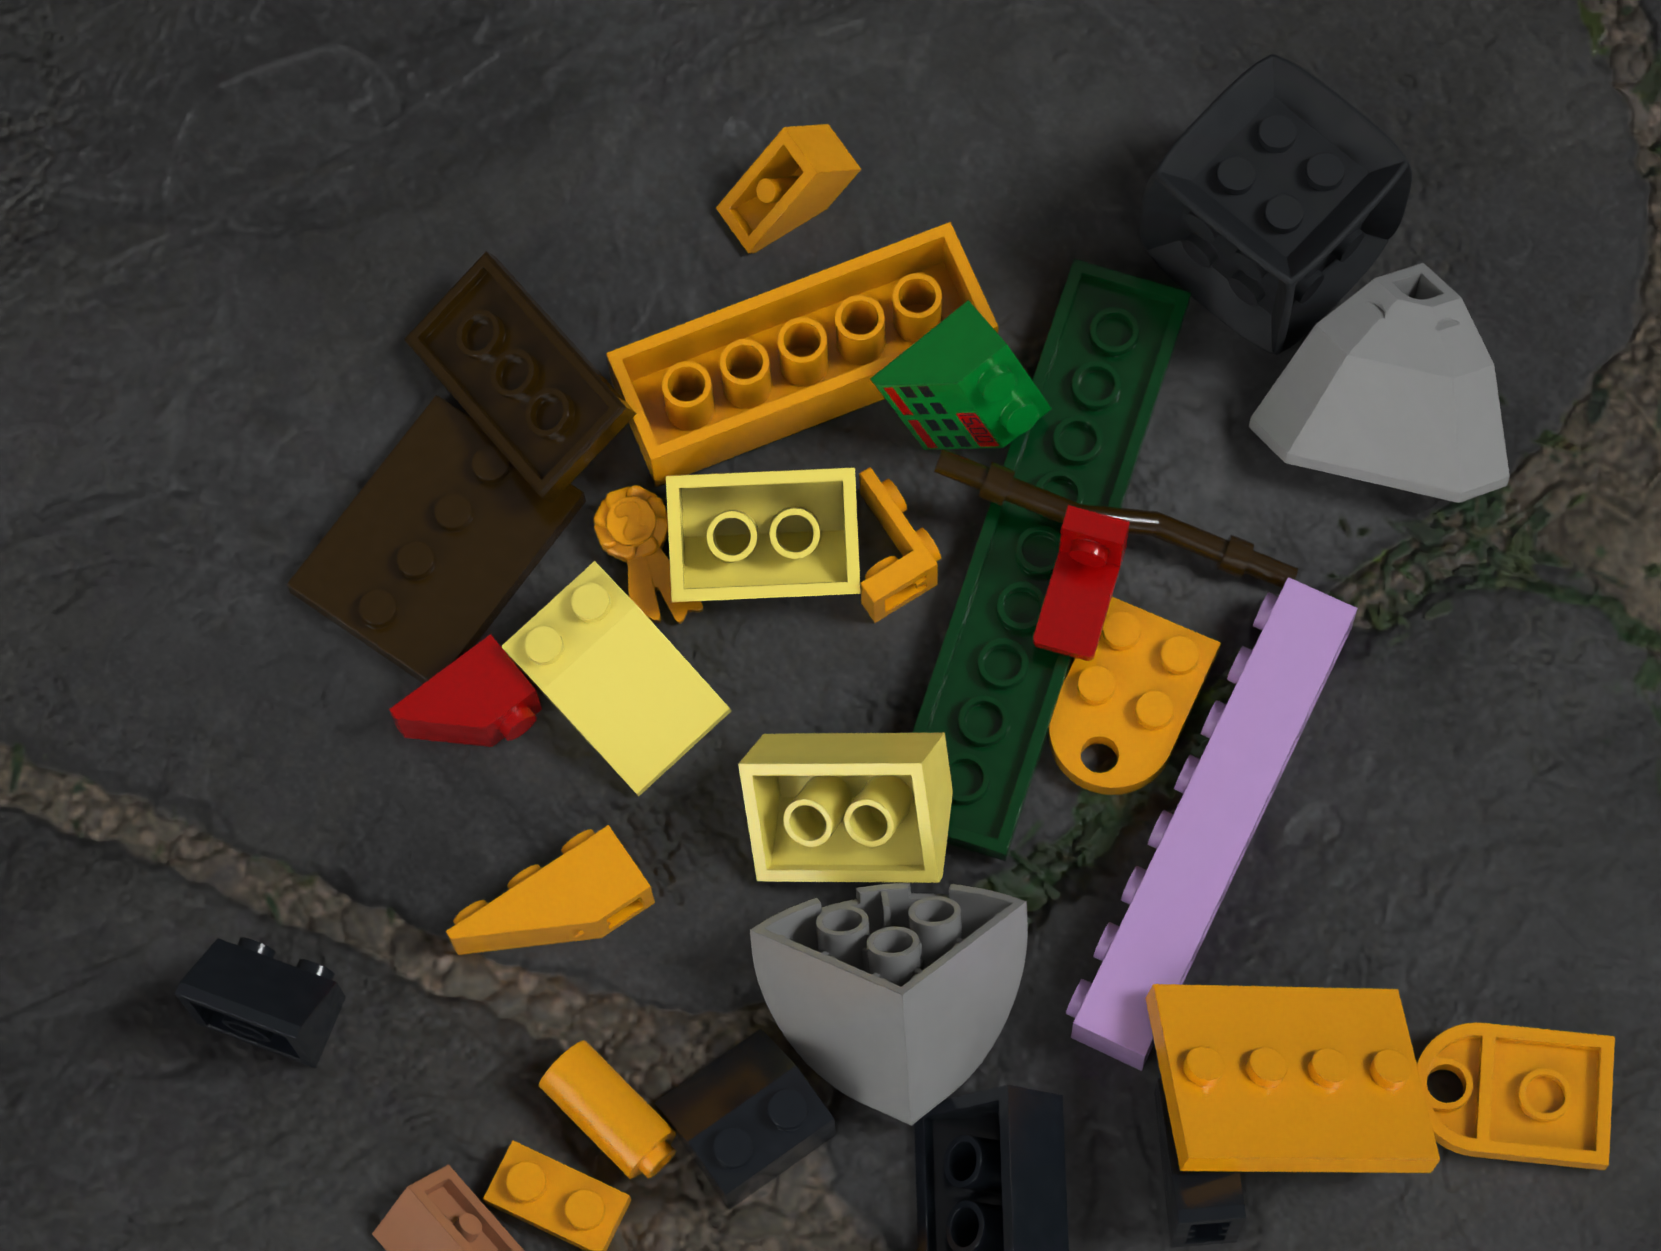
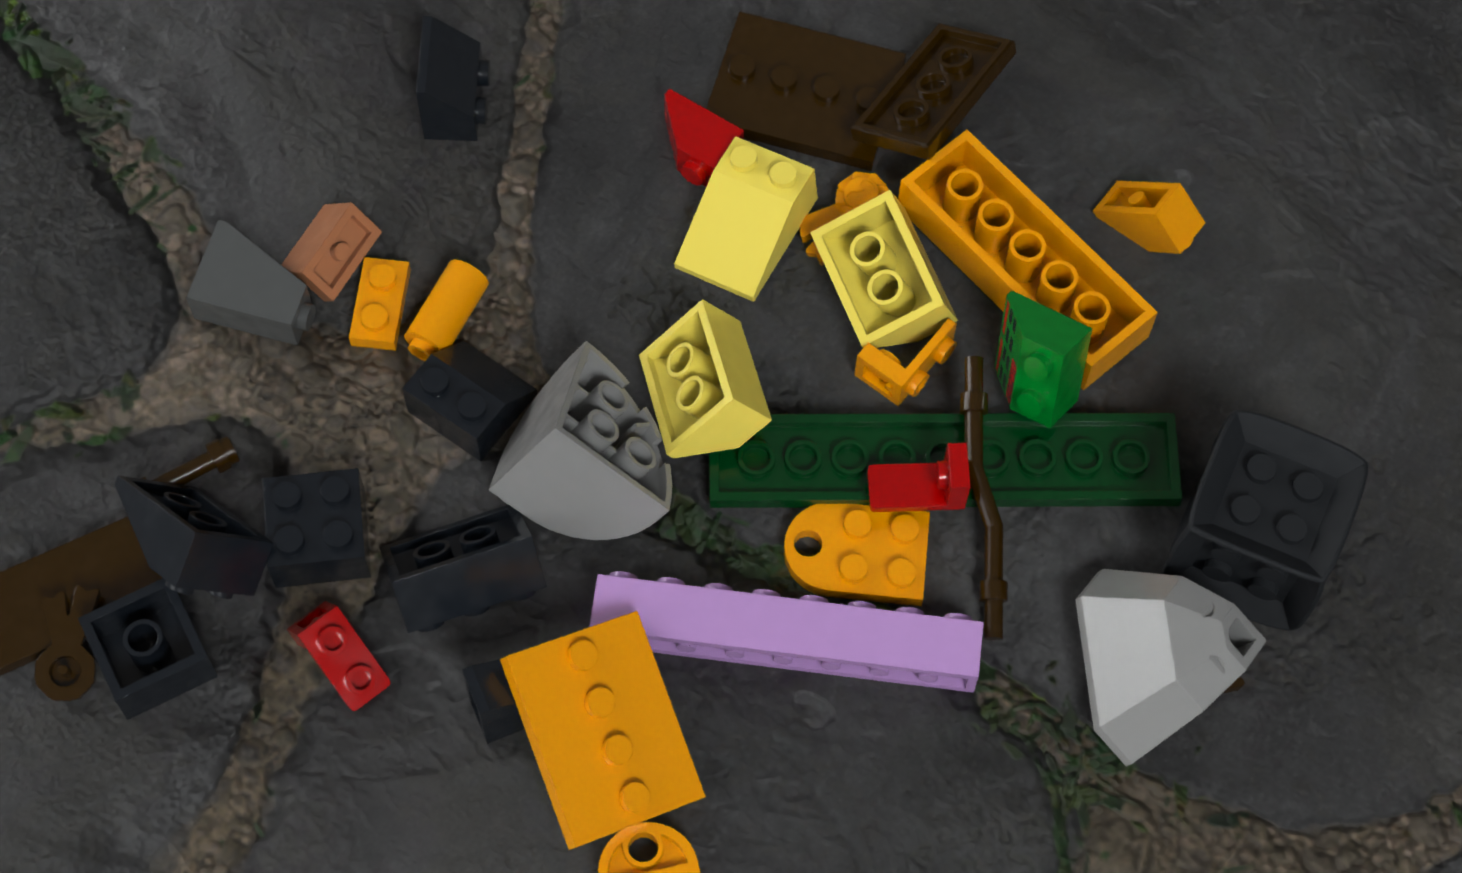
camera: 65 degrees right, 5 degrees down
light orange slope [446,825,655,955] -> none

